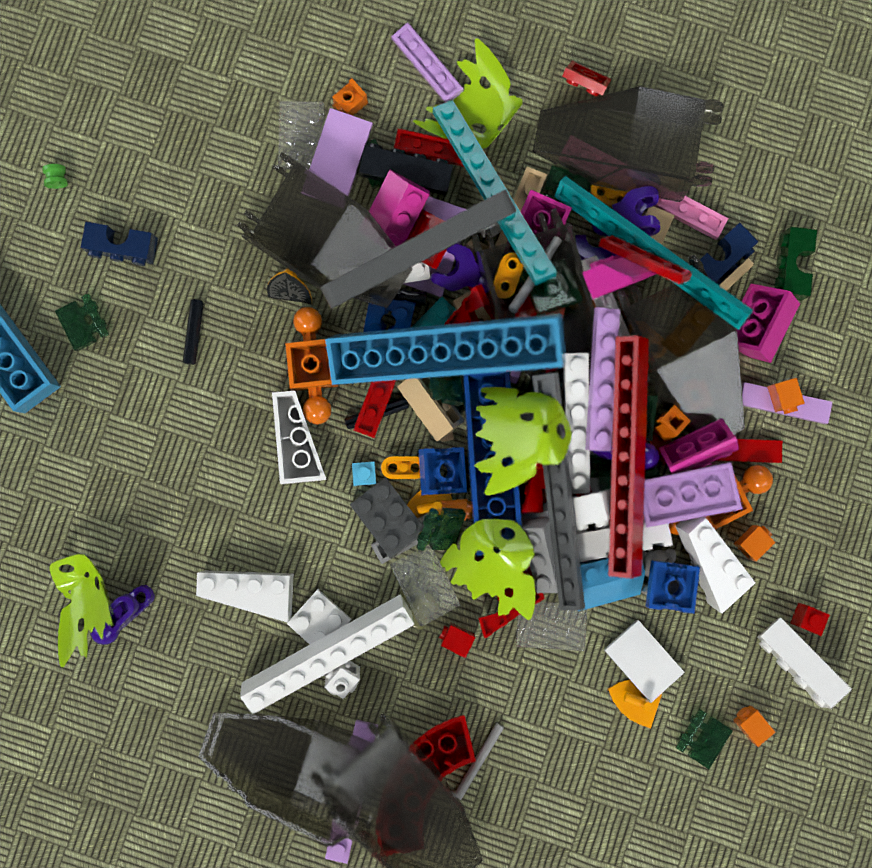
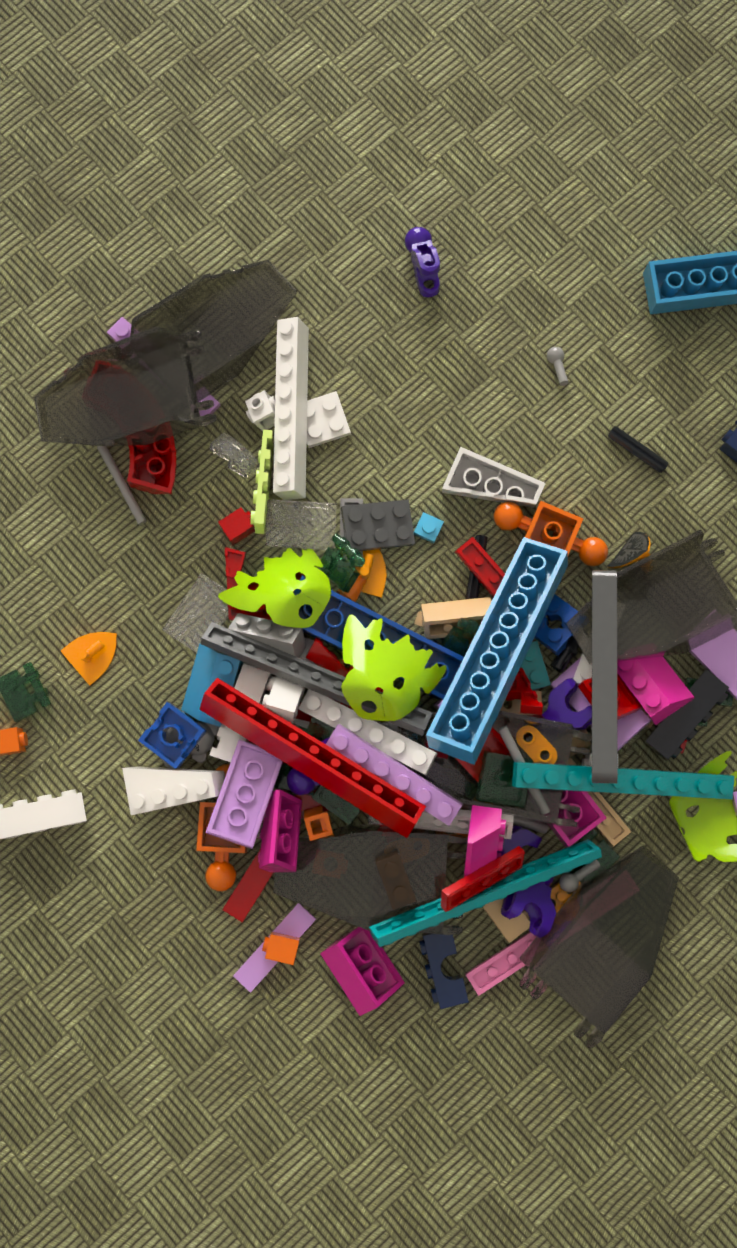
camera: 115 degrees right, 5 degrees down
lime piece [50,554,113,667] -> none
clear green plate [55,294,109,351] -> none
white wedge [196,570,294,622] -> none
light orange plate [381,456,420,479] -> none
red tile [393,128,484,167] -> none
blue brick [419,447,467,495] -> none
red plate [562,61,612,96] -> none
white tile [604,620,685,703] -> none
tan tile [719,258,754,291] -> none
orange brick [733,525,776,561] -> none
dark green arch [774,227,817,300] -> none
red brick [790,603,830,636] -> none
none -> clear slope [210,432,260,478]
none -> yellowish green wing [251,430,274,534]
none -> light grey bar [547,347,569,386]
none -> light grey bar [559,859,601,892]

